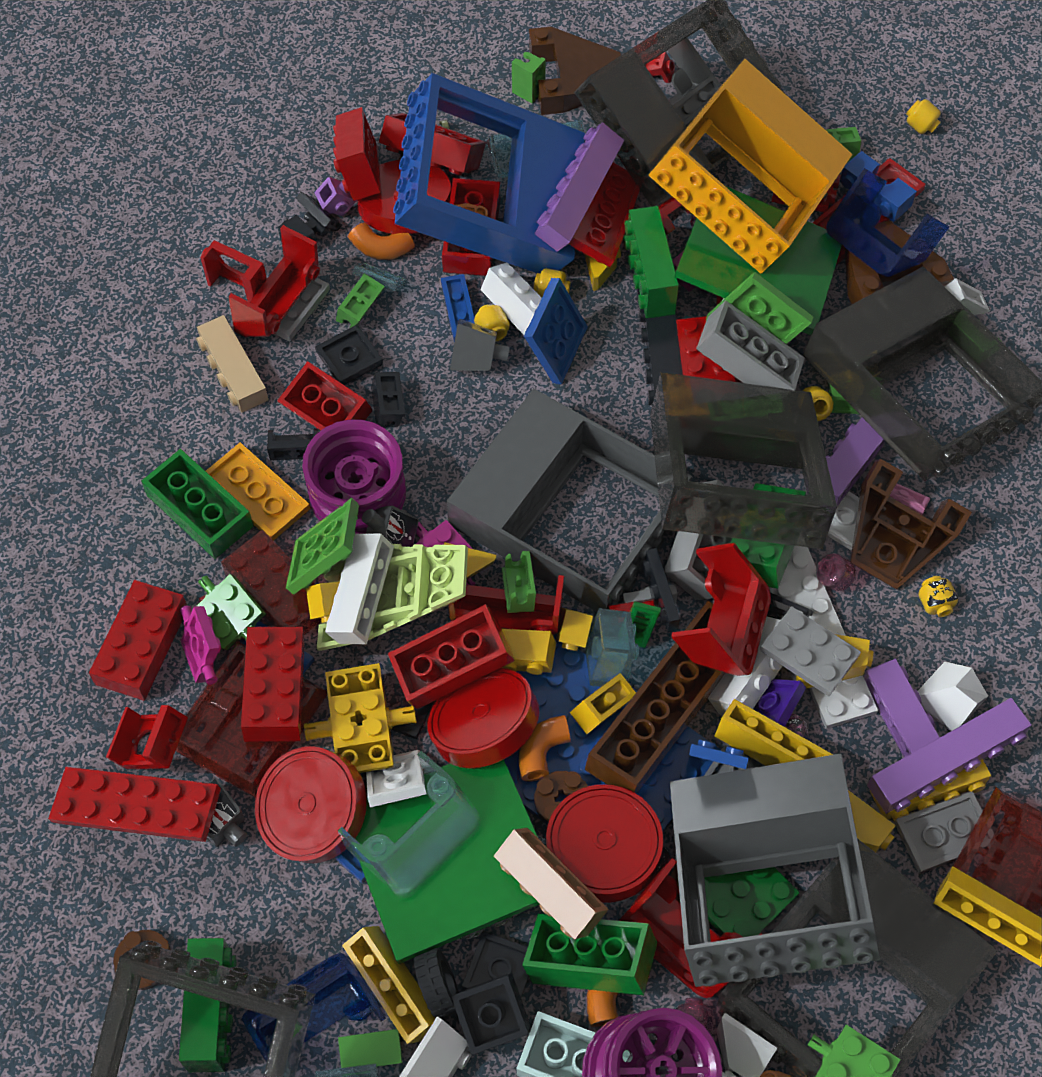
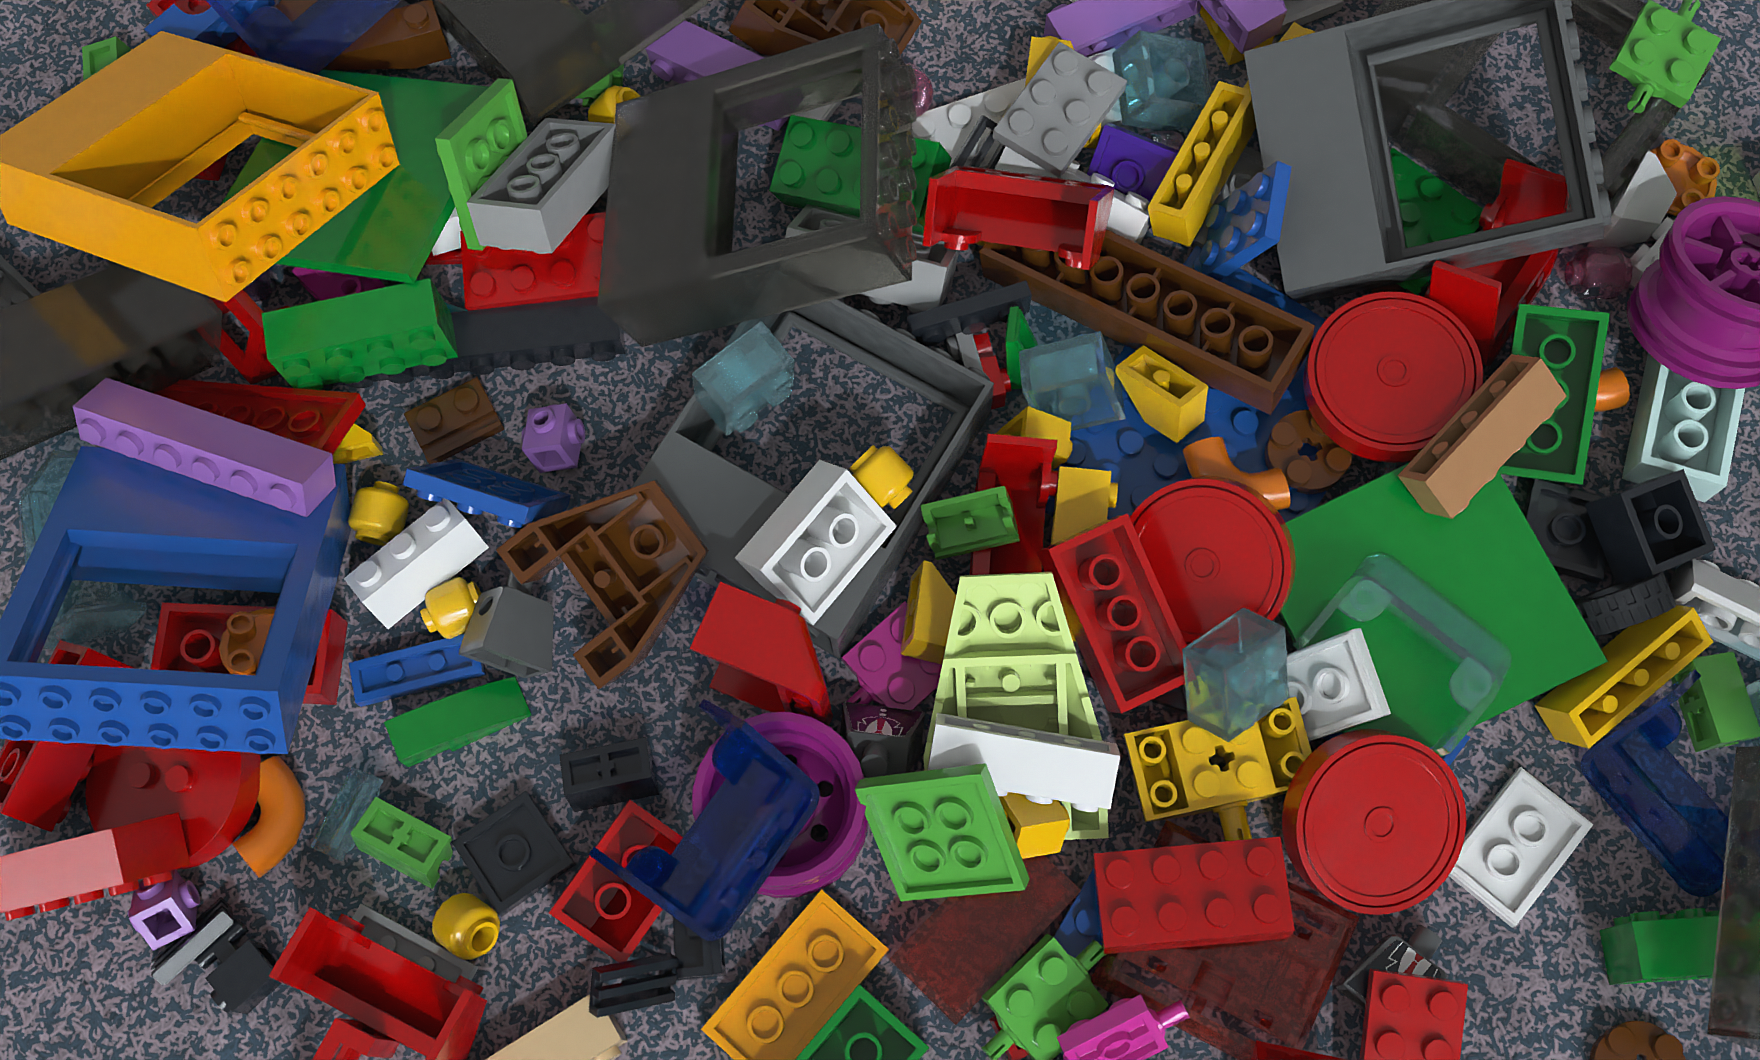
camera: 90 degrees left, 10 degrees up
none -> green slope [384,676,532,767]
none -> reddish brown plate [403,377,505,464]
none -> yellow head [432,893,500,960]
none -> reddish brown wedge [496,480,709,690]
none -> medium lavender brick [522,403,585,473]
none -> clear blue windscreen [588,699,820,941]
none -> black tile [589,953,678,1018]
none -> red windscreen [690,582,833,726]
none -> clear light blue brick [692,321,795,436]
none -> white slope [735,460,897,625]
none -> yellow head [849,445,913,509]
none -> clear light blue brick [1112,30,1211,134]
none -> clear light blue brick [1182,608,1289,742]
none -> white tile [1448,767,1593,927]

